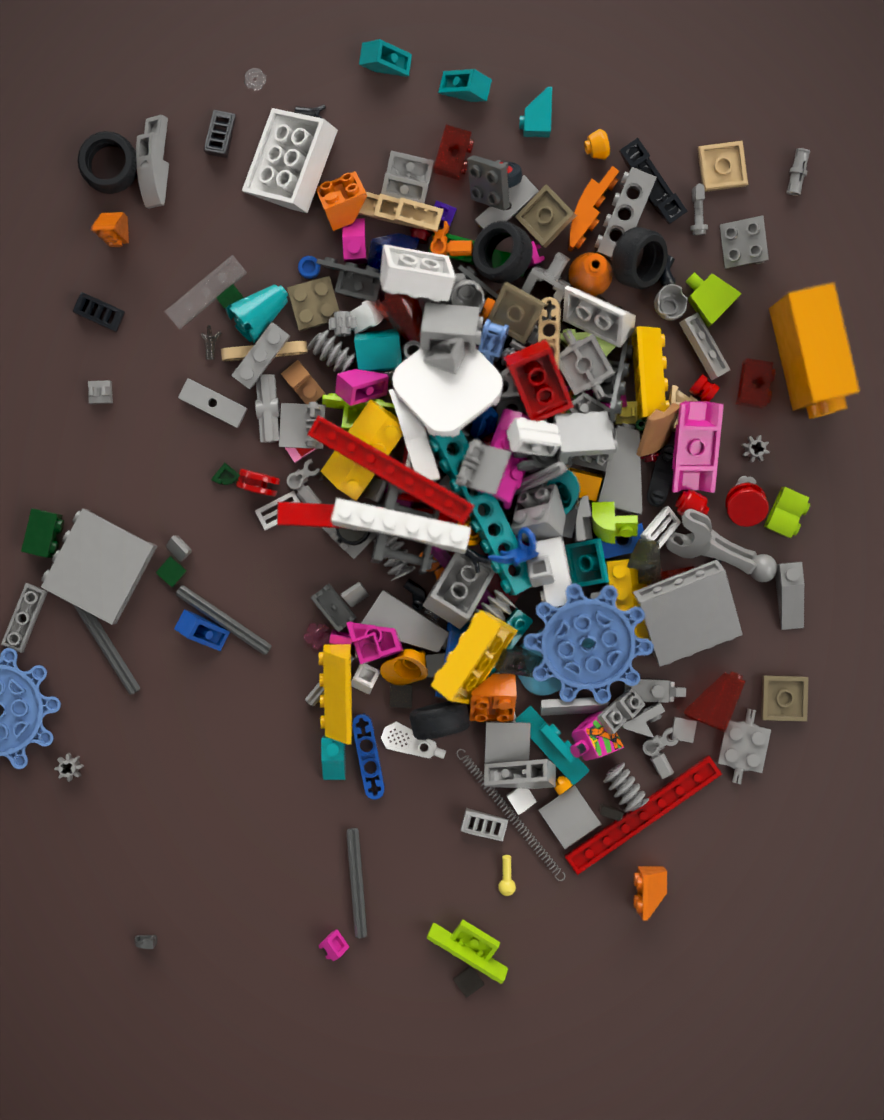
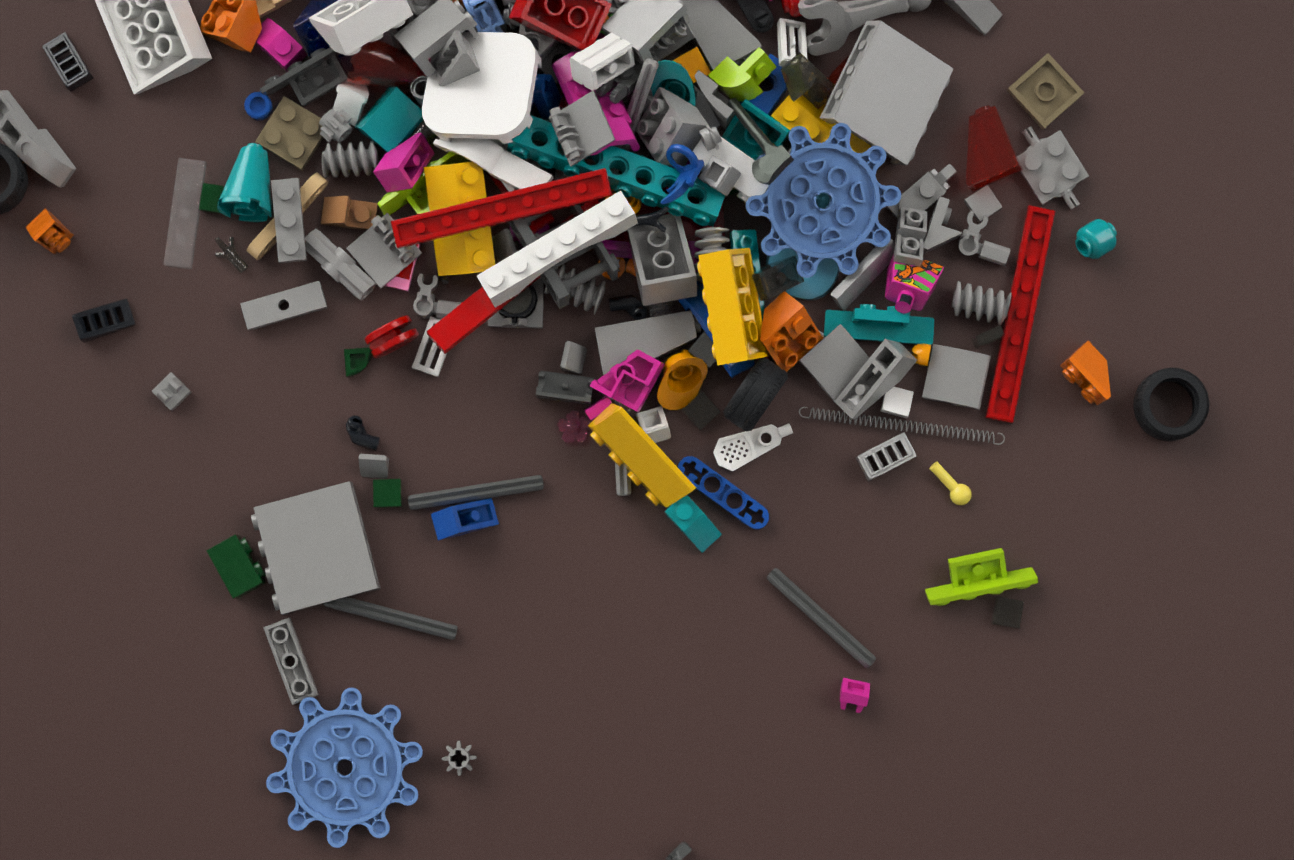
camera: 40 degrees left, 5 degrees down
none -> black arm [346,415,380,451]
none -> light grey plate [698,124,722,151]
none -> pearl dark grey piece [727,98,794,185]
none -> teal head [1075,219,1117,259]
none -> black tyre [1133,368,1209,441]

